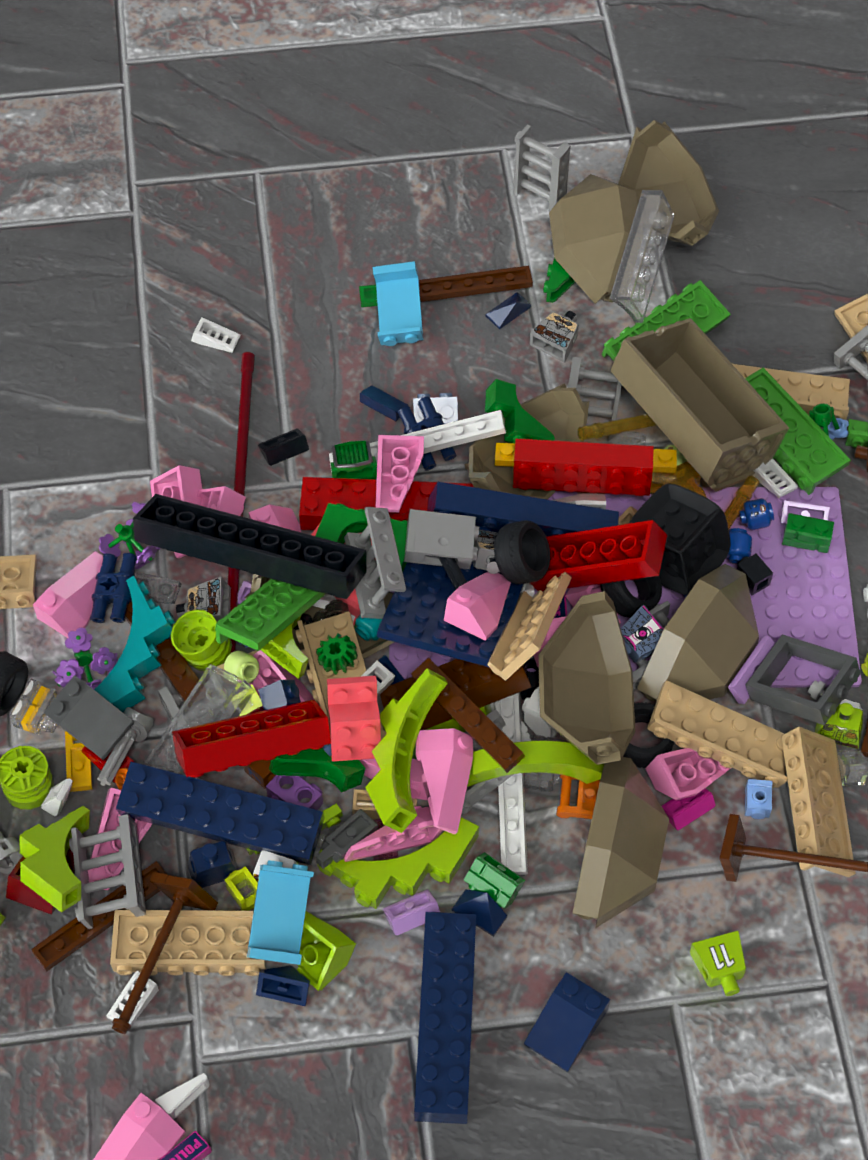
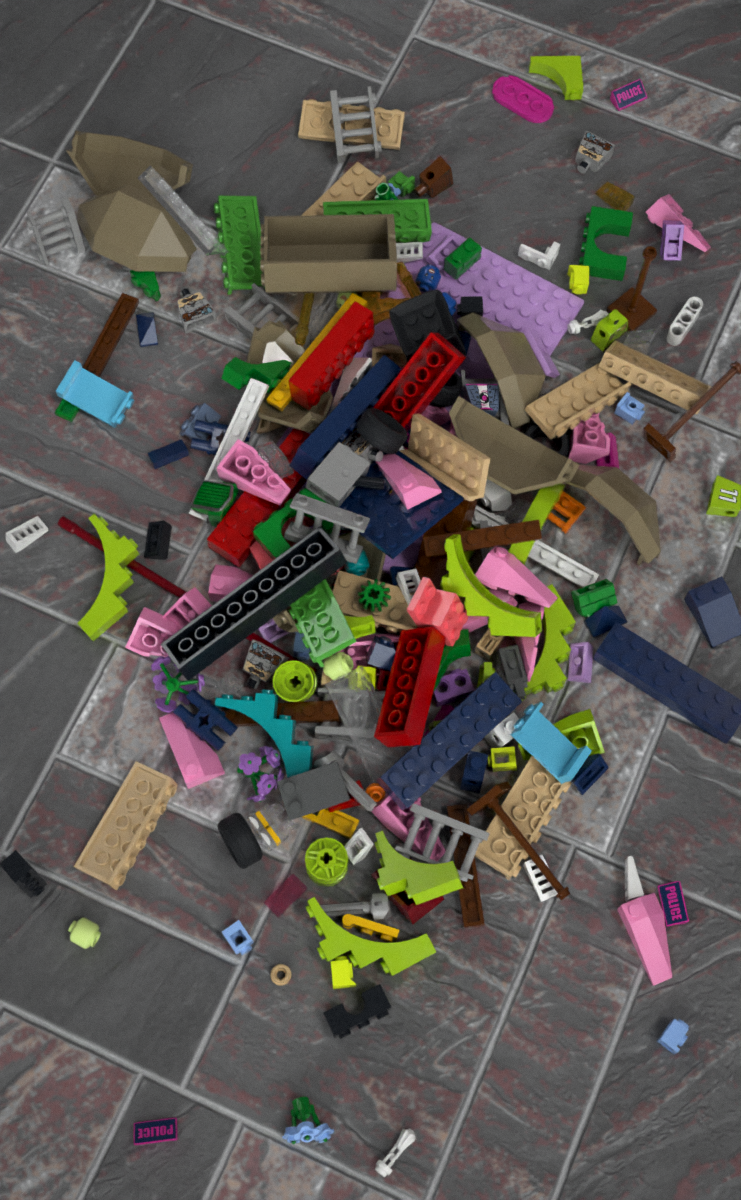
camera: 60 degrees left, 10 degrees up
dark grey window [746,634,861,726] -> none
none -> lime arch [77,514,139,641]
none -> clear slope [257,441,294,478]

